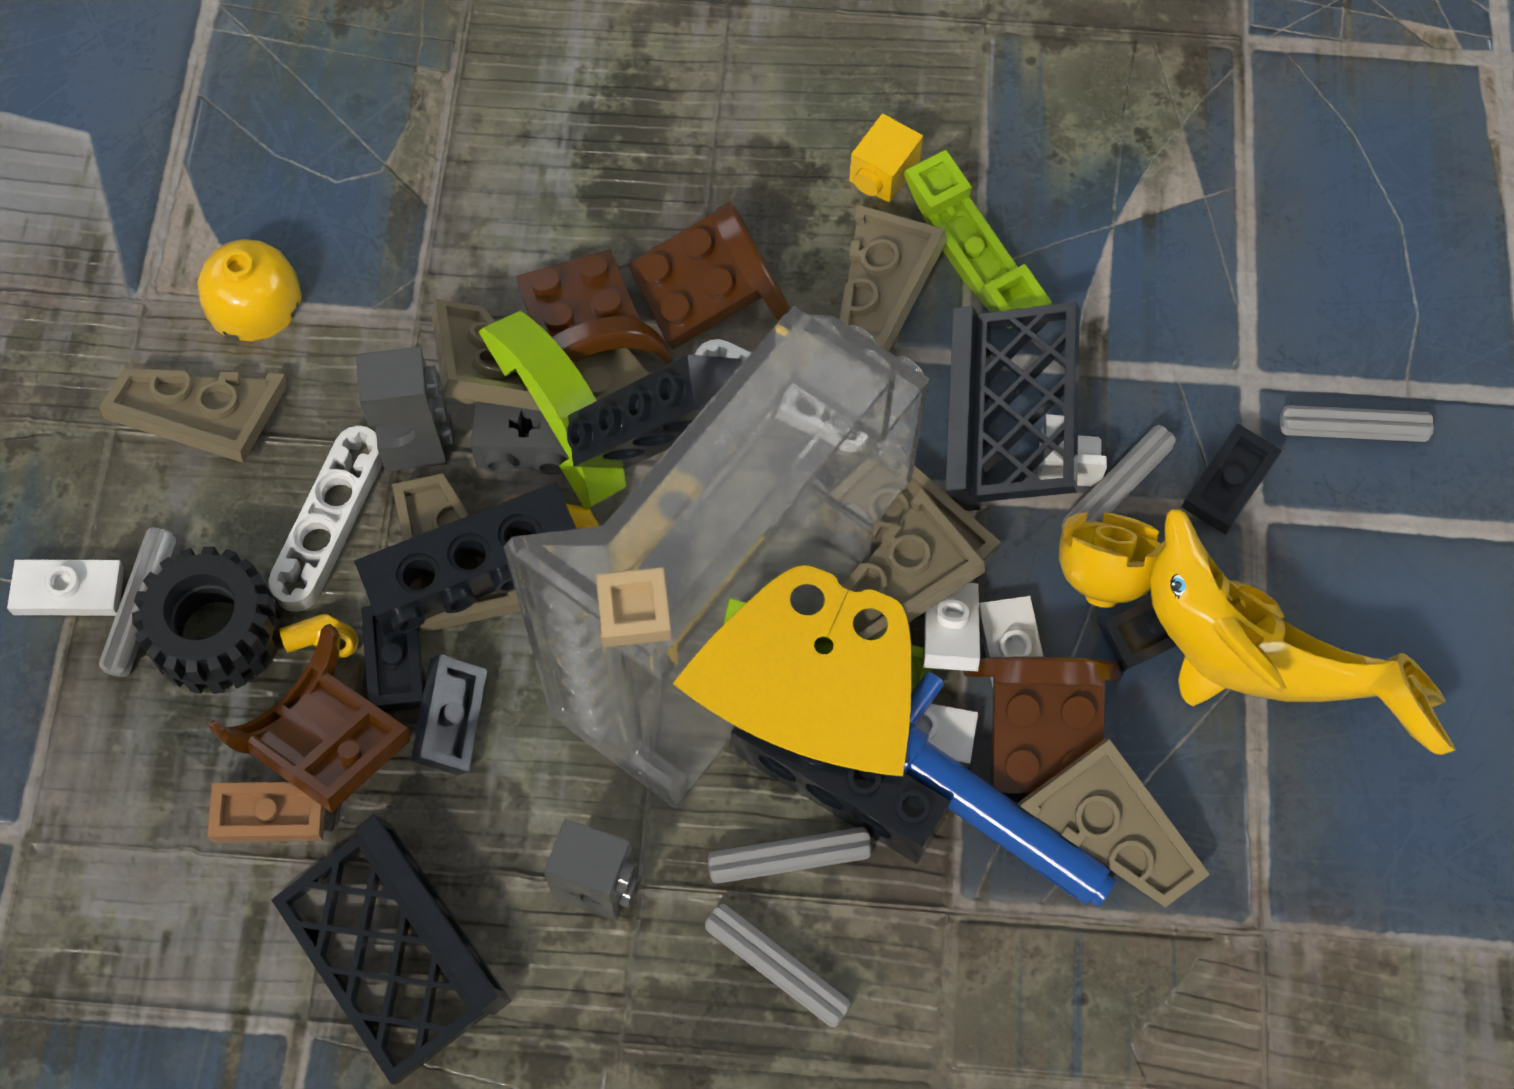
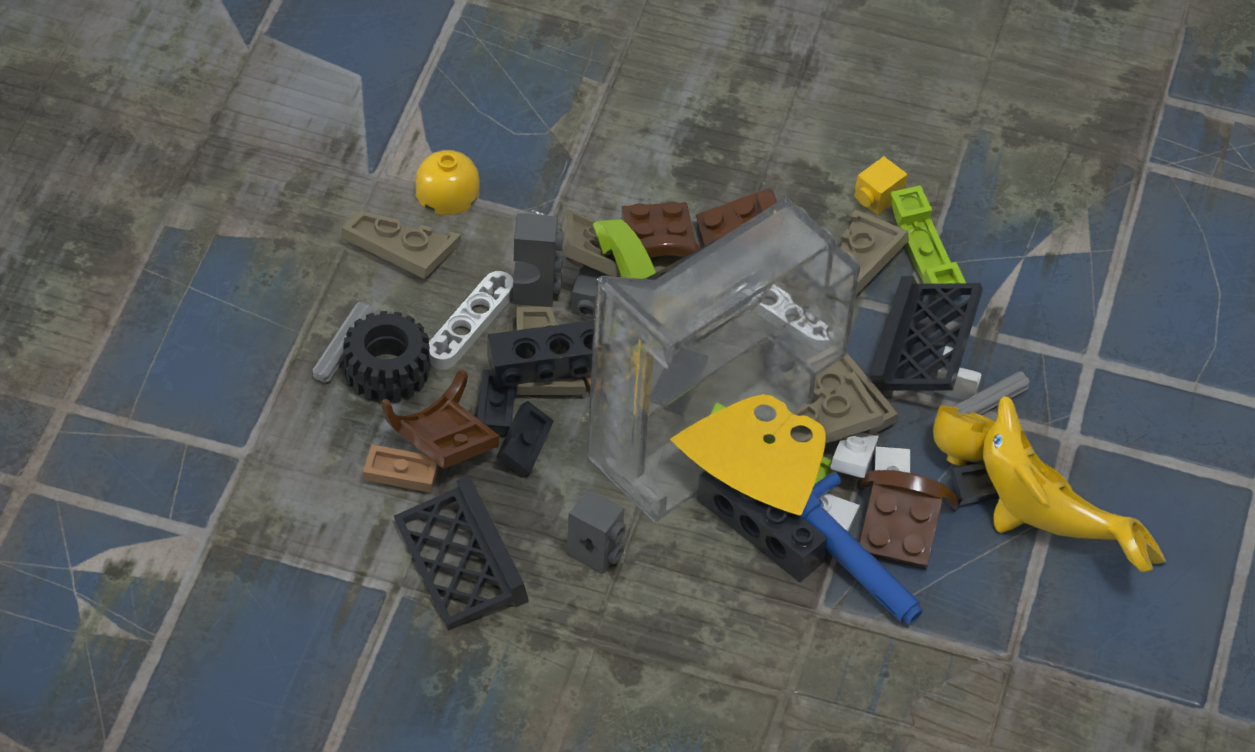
camera: 10 degrees right, 15 degrees down
white plate [7,560,125,616] -> none
yellow arm [279,614,358,658] -> none
tan plate [596,567,672,647] -> none
light grey axle [705,904,851,1028] -> none
light grey axle [708,827,872,884] -> none
dark tan wing [1017,738,1210,908] -> none
black plate [1181,424,1282,535] -> none
light grey axle [1279,405,1434,442] -> none

